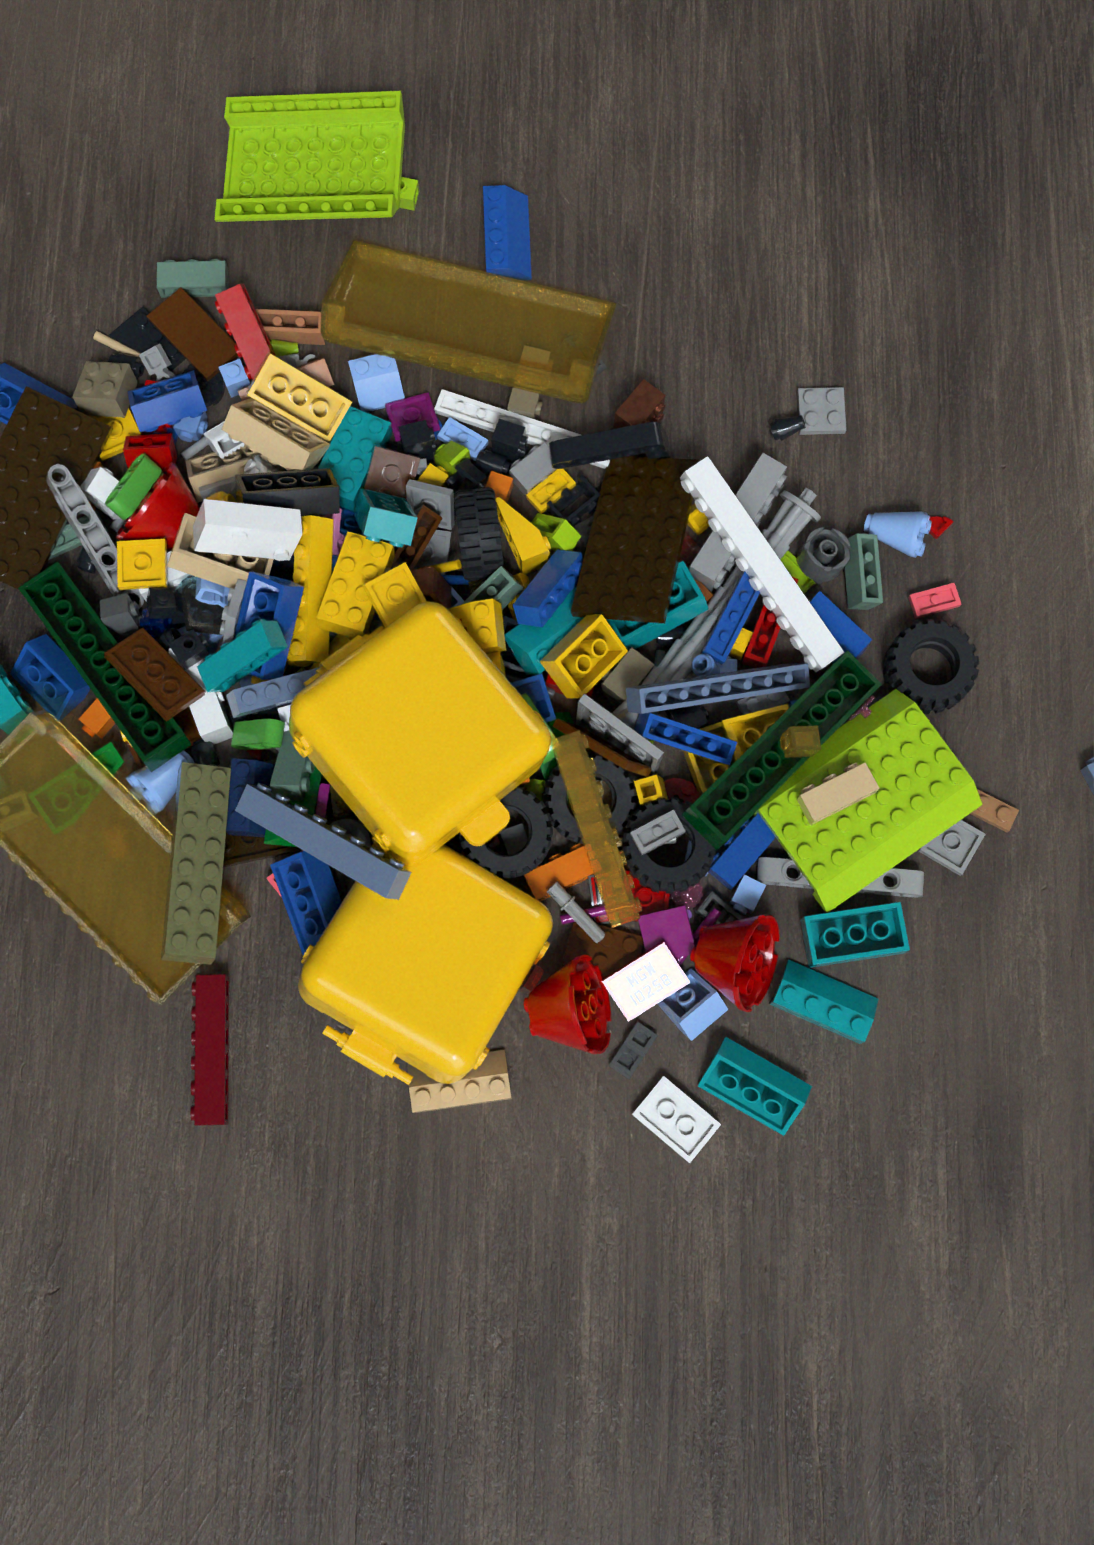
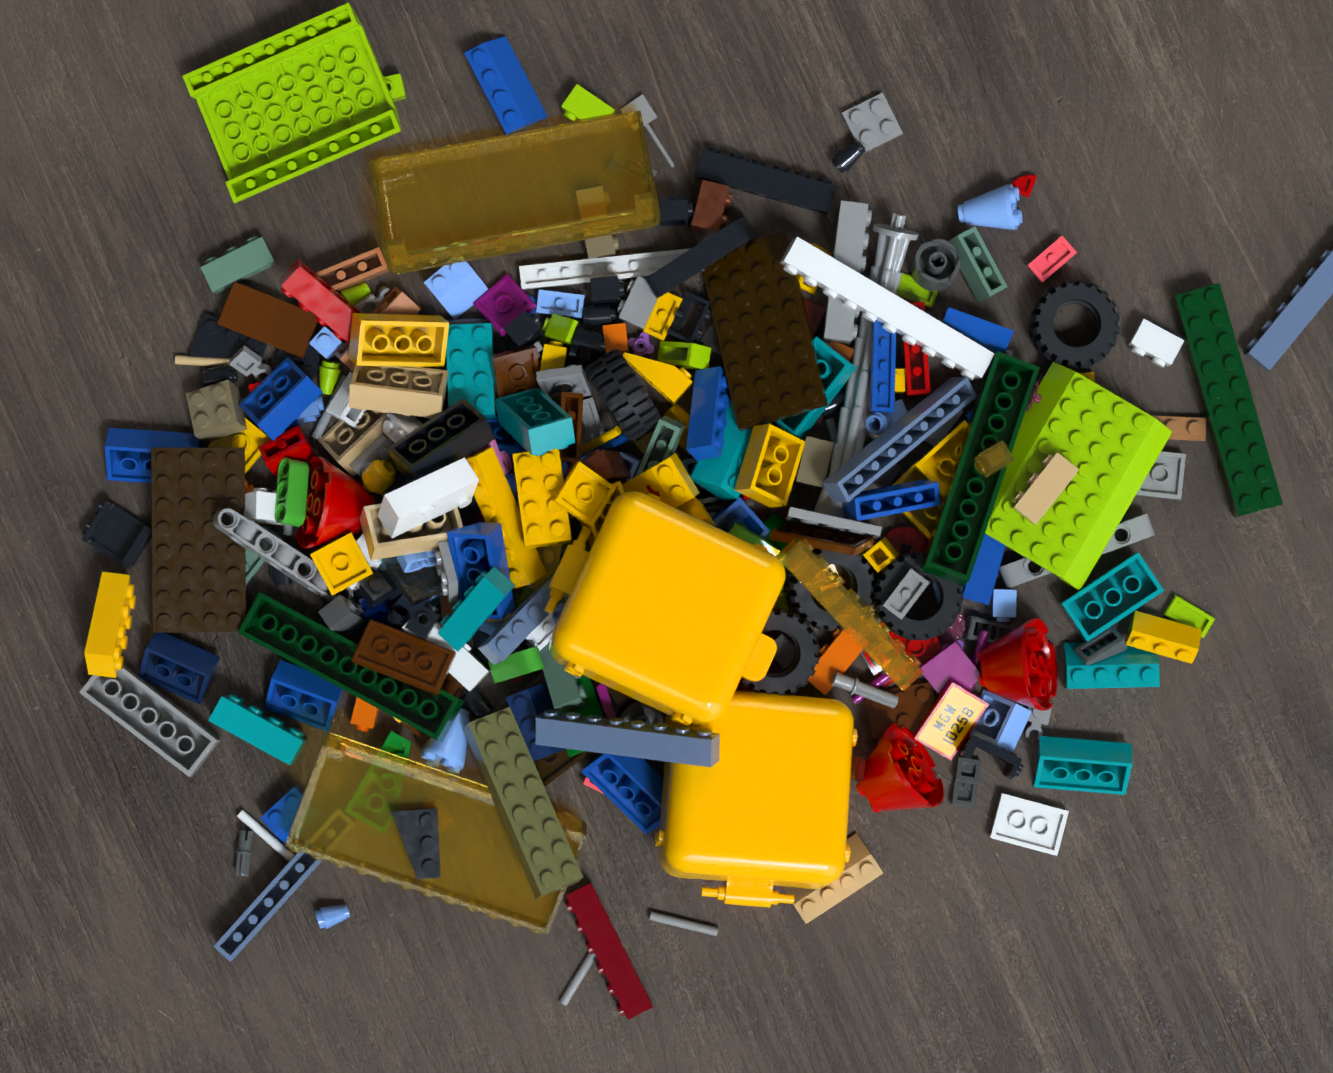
camera: 25 degrees left, 10 degrees up
none -> lime cone [319,360,341,395]
none -> black wing [390,807,441,879]
none -> light grey bar [559,952,596,1006]
none -> lime slope [561,84,615,123]
none -> light grey piece [620,94,675,167]
none -> medium lavender plate [628,332,654,357]
none -> light grey bar [649,911,718,936]
none -> black window [660,197,693,226]
none -> black brick [695,147,835,215]
none -> black panel [958,734,1023,780]
none -> light grey plate [1025,706,1052,740]
none -> dark grey slope [1074,626,1127,666]
none -> yellow brick [1126,611,1202,664]
none -> white brick [1128,319,1184,368]
none -> lime tile [1163,595,1215,638]
none -> dark green brick [1171,283,1283,518]

